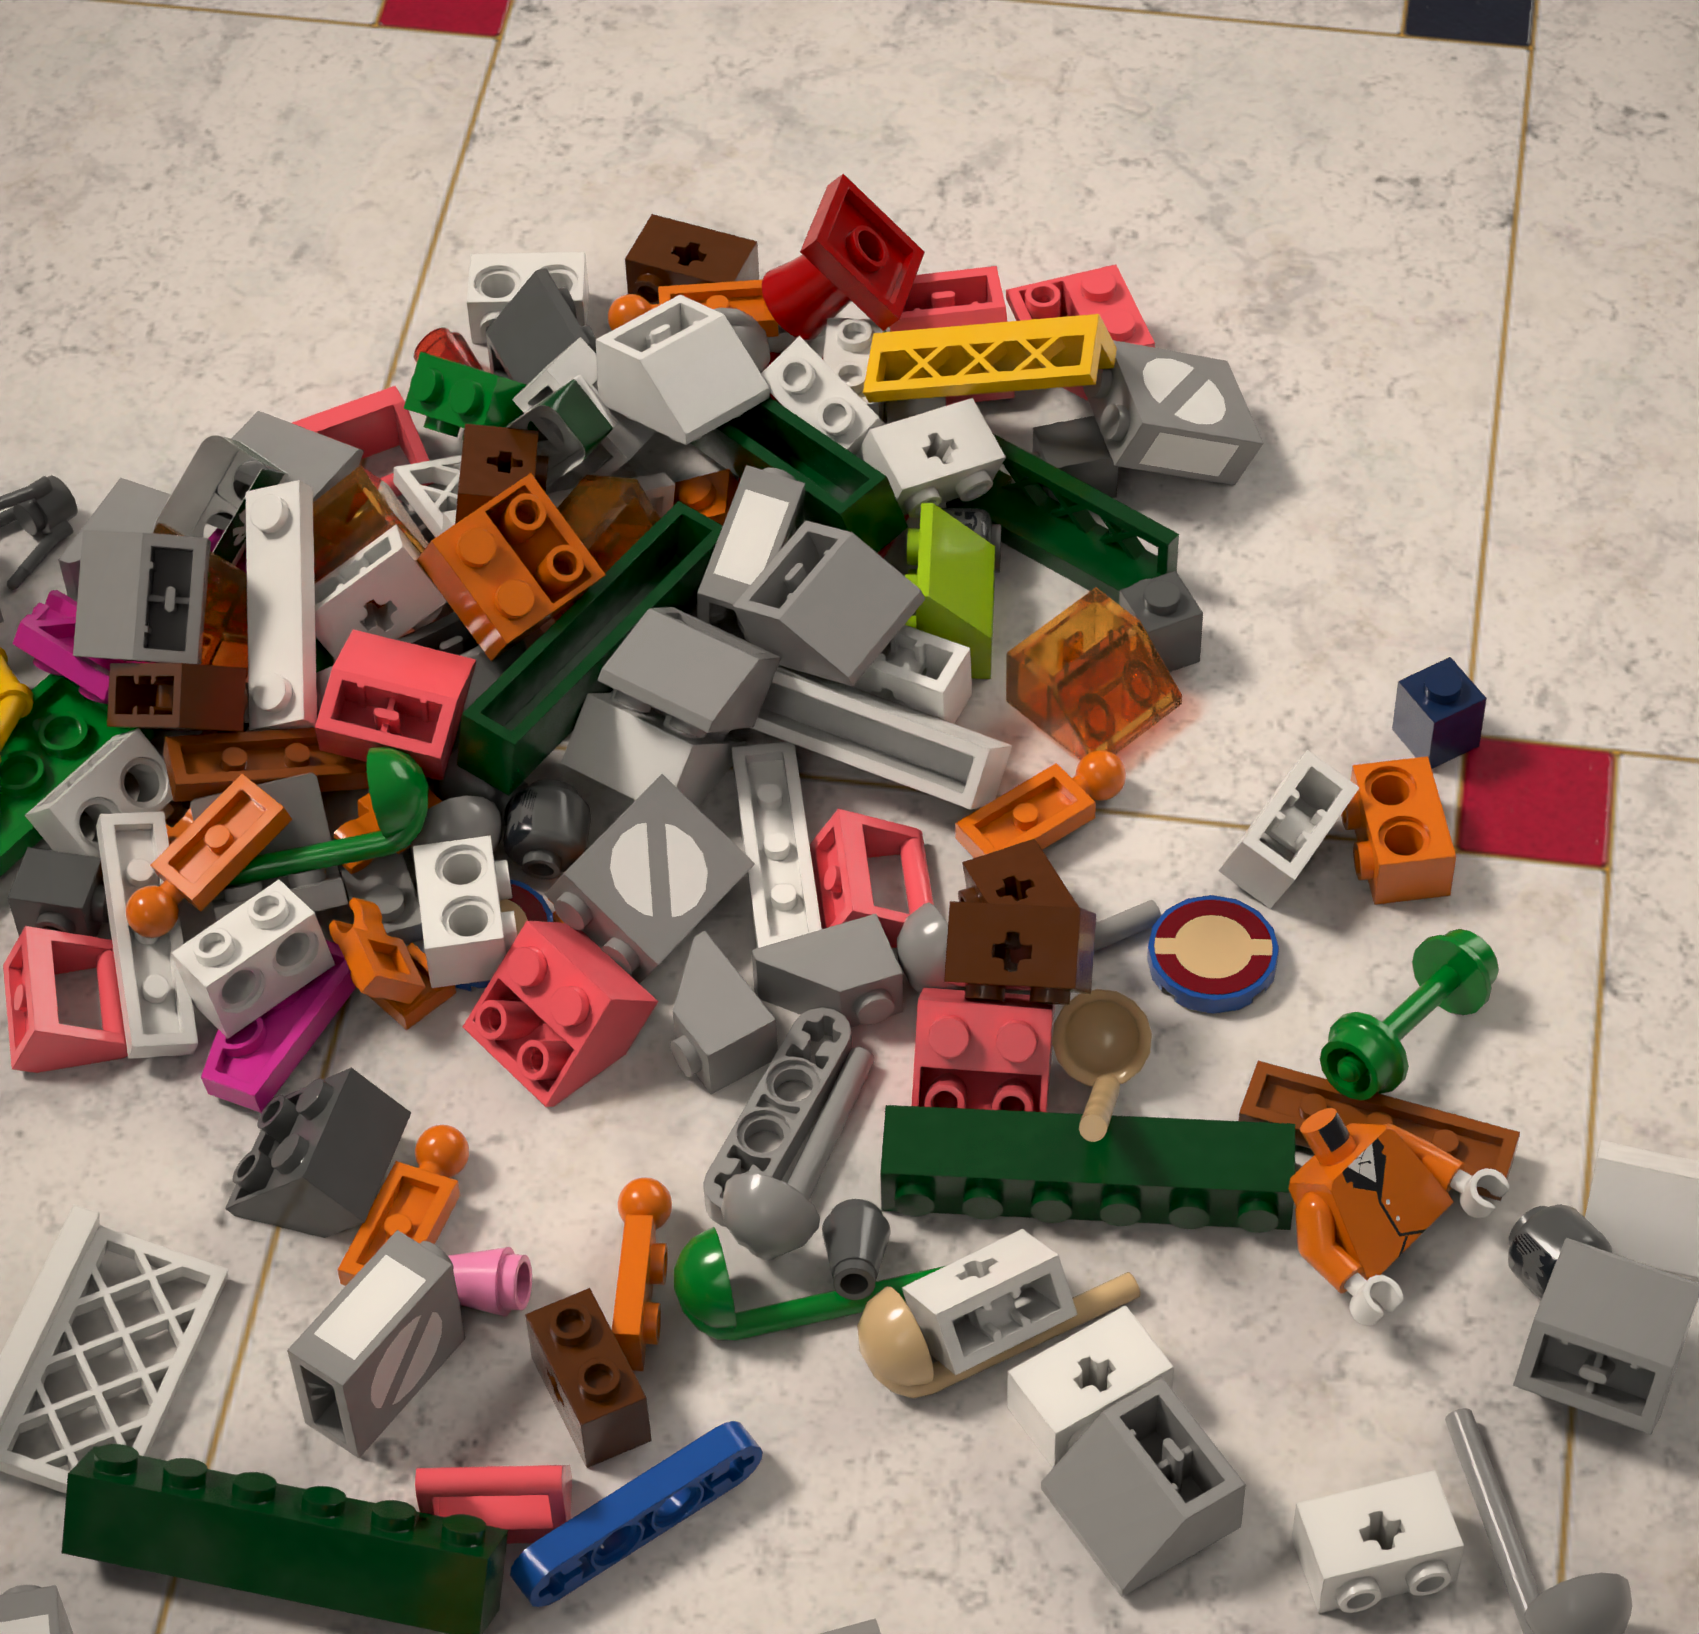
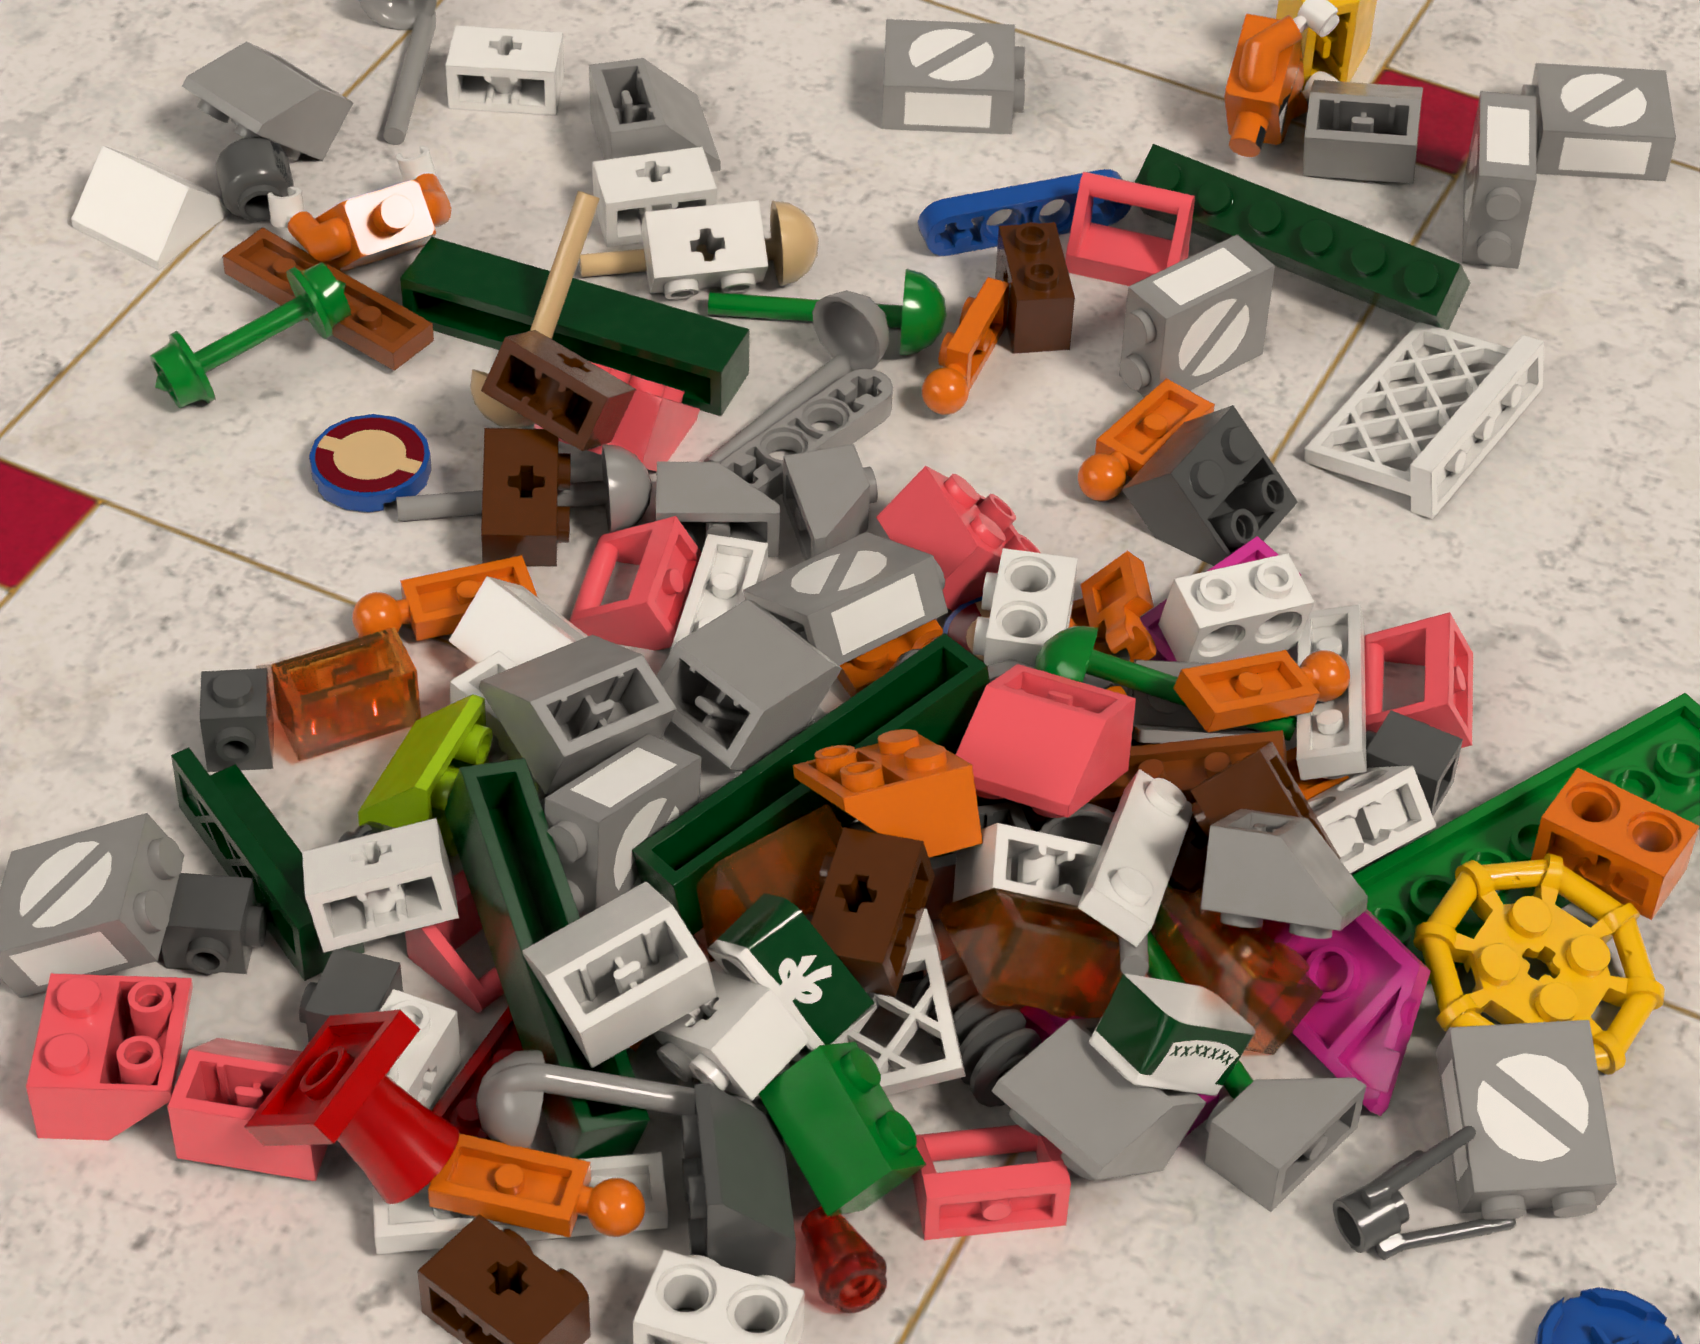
camera: 165 degrees left, 5 degrees down
bright pink cone [448,1247,532,1317] -> none
white brick [761,336,886,455] -> none
dark grey cone [822,1199,891,1300] -> none
yellow fence [863,314,1117,403] -> none
white brick [1218,750,1360,909] -> none
orange brick [1341,756,1456,905] -> none
dark blue brick [1392,657,1487,769] -> none

